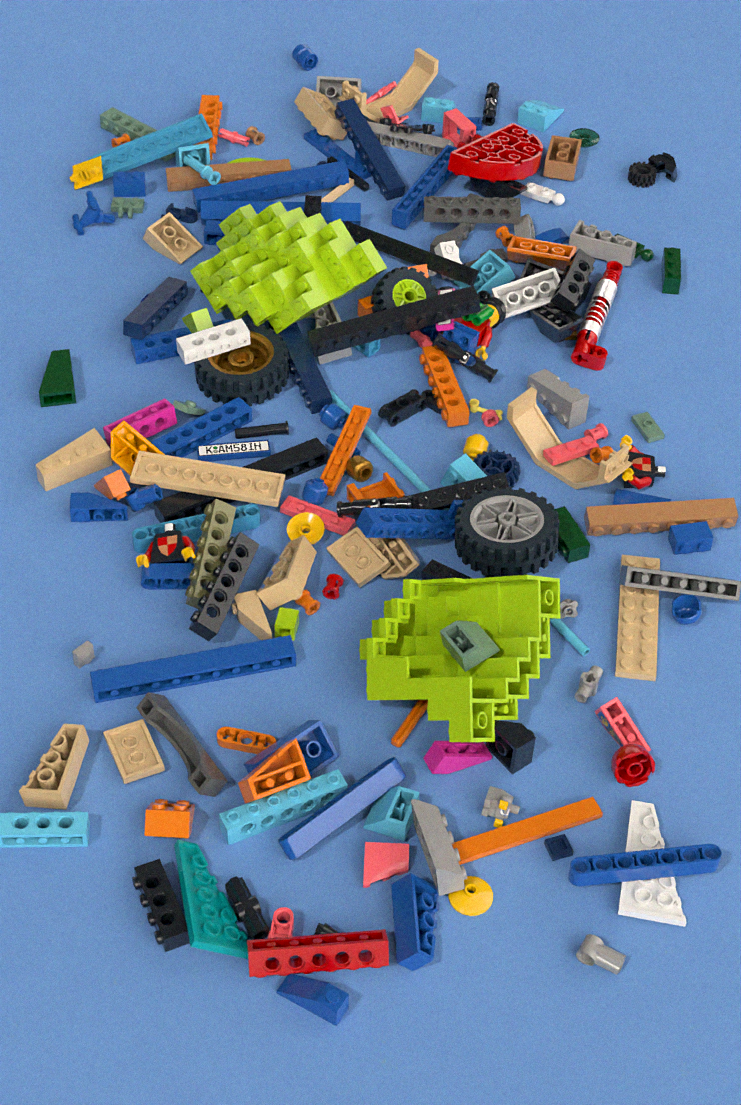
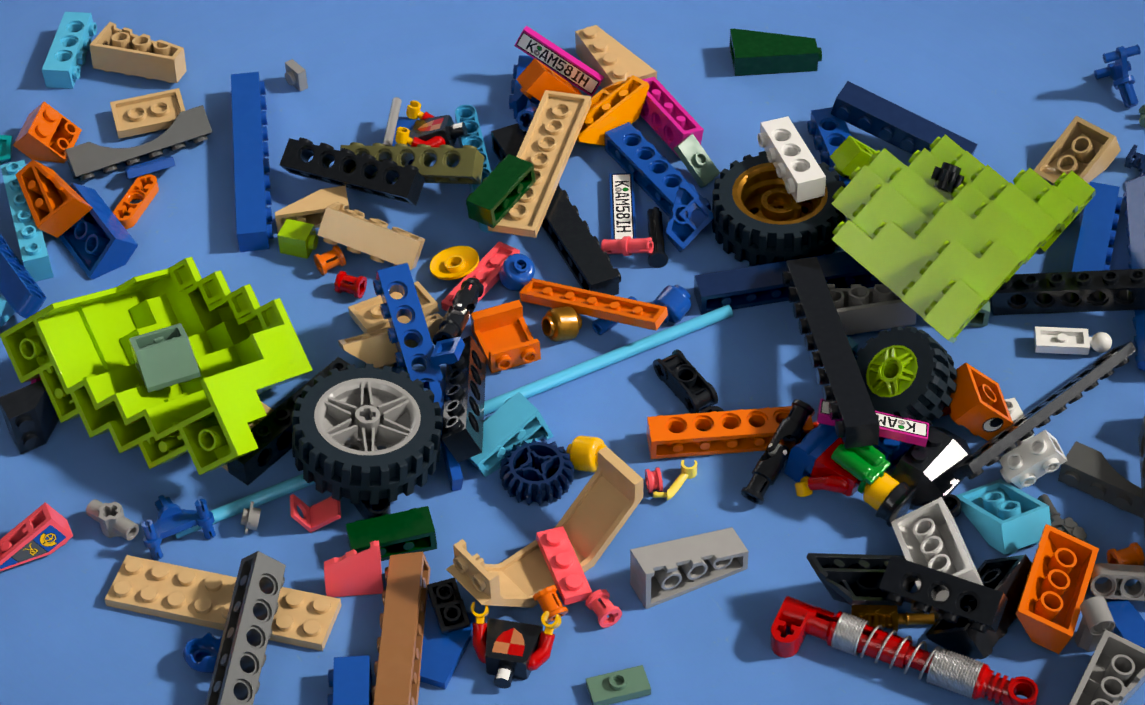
camera: 100 degrees right, 0 degrees up
none -> blue tile [124,155,176,179]
none -> blue axle [141,495,216,560]
none -> coral bracket [290,494,341,533]
none -> coral slope [324,540,384,597]
none -> light grey piece [383,97,402,146]
none -> black slope [427,578,470,634]
none -> blue plate [430,337,465,366]
none -> dark green brick [466,154,536,228]
none -> tile [514,26,604,97]
none -> coral pin [601,236,654,256]
none -> blue slope [665,181,714,252]
none -> black gear [931,162,964,193]
none -> light grey piece [1074,596,1115,652]

